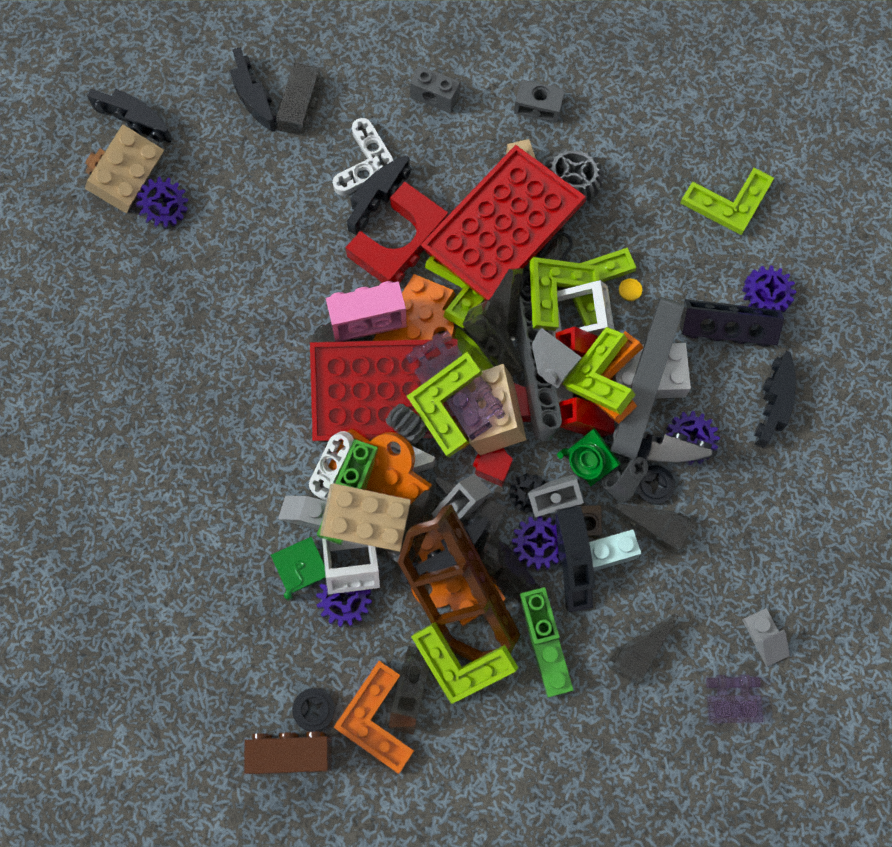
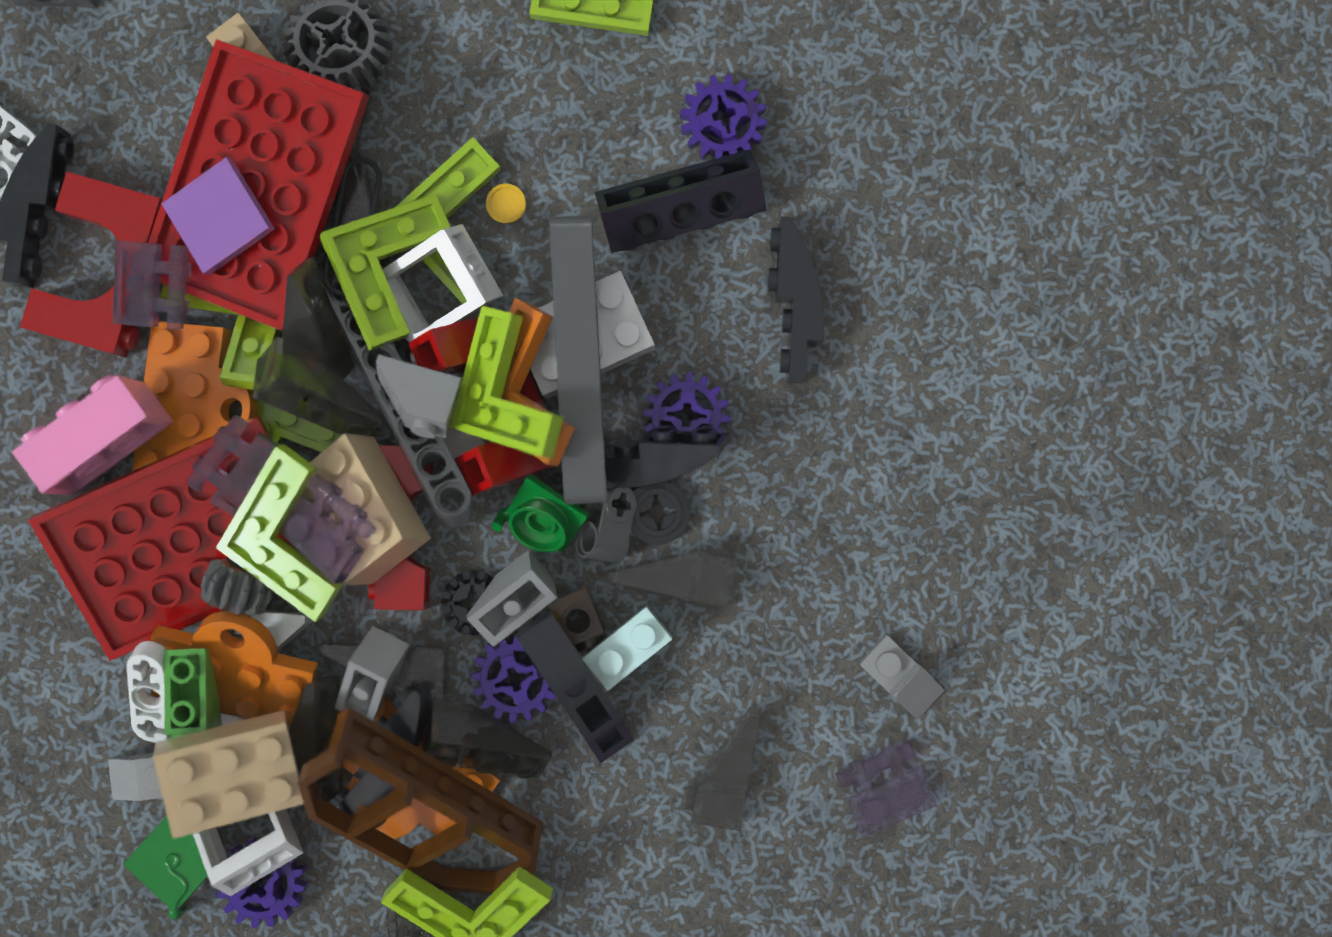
camera: 20 degrees left, 15 degrees up
bright green slope [520,587,574,698] -> none
none -> clear purple plate [112,240,191,329]
none -> medium lavender tile [162,157,275,275]

